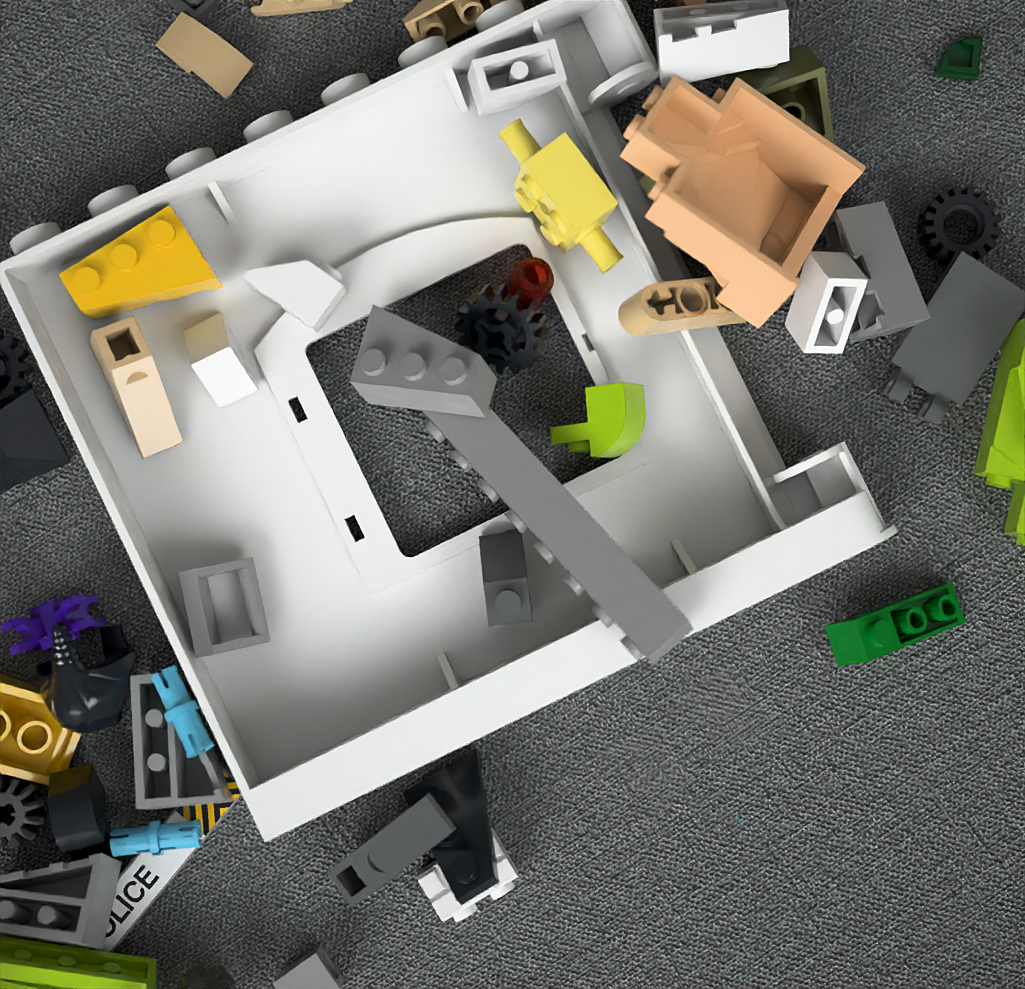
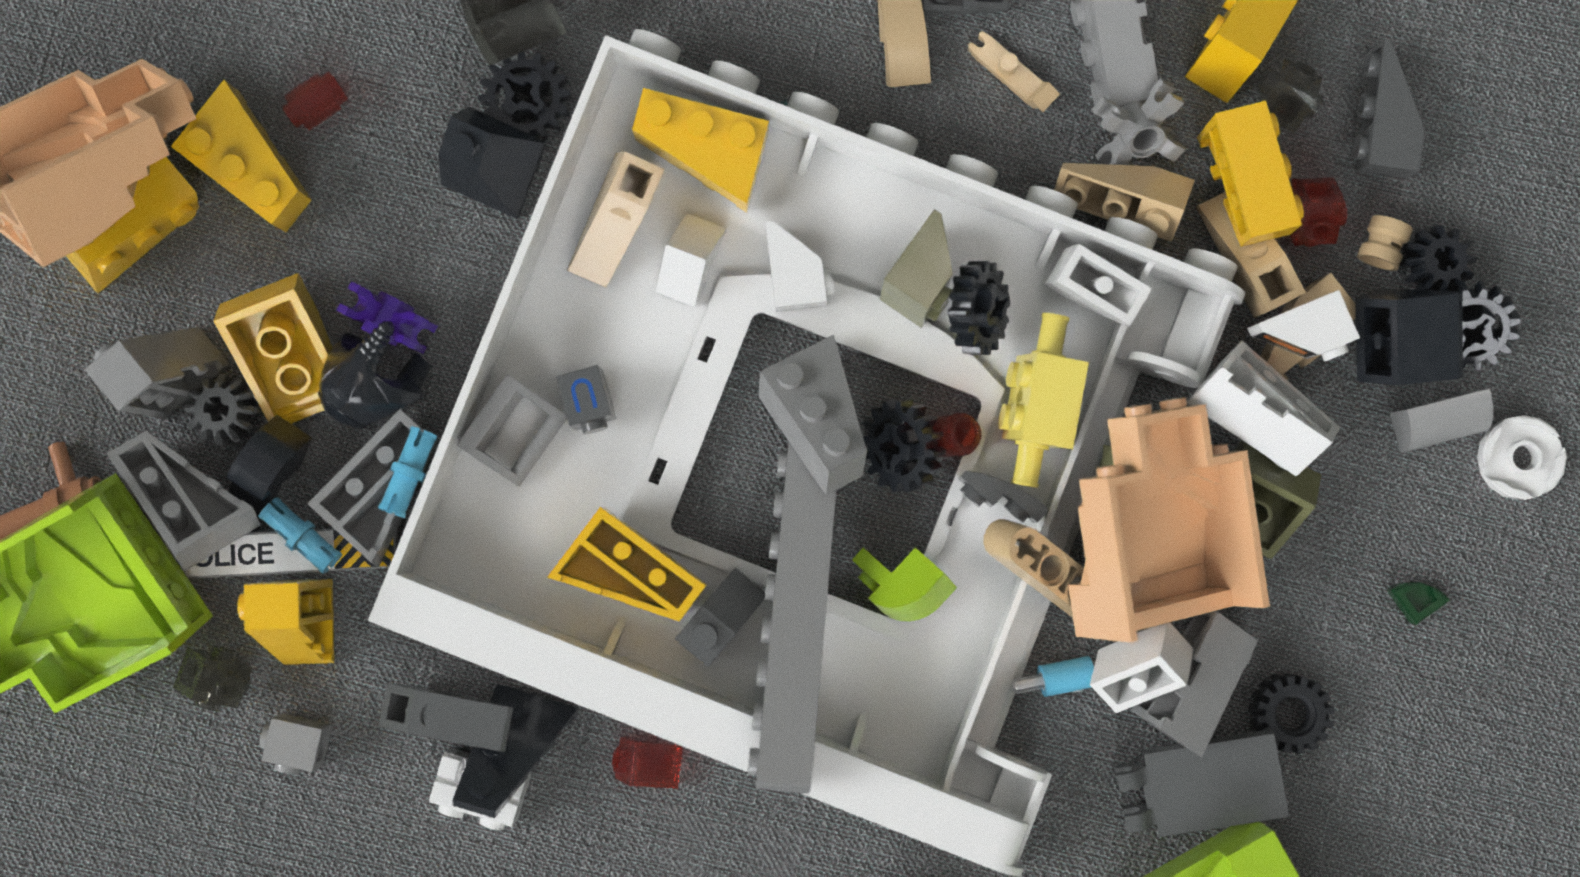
camera: 40 degrees right, 0 degrees up
none -> yellow wedge [238,579,335,665]
none -> yellow wedge [547,507,708,621]
none -> dark grey brick [556,365,617,434]
none -> clear red bracket [612,737,683,789]
none -> olive slope [880,209,953,328]
none -> black gear [947,261,1011,355]
none -> dark grey slope [958,471,1049,523]
none -> medium azure piece [1012,656,1094,697]

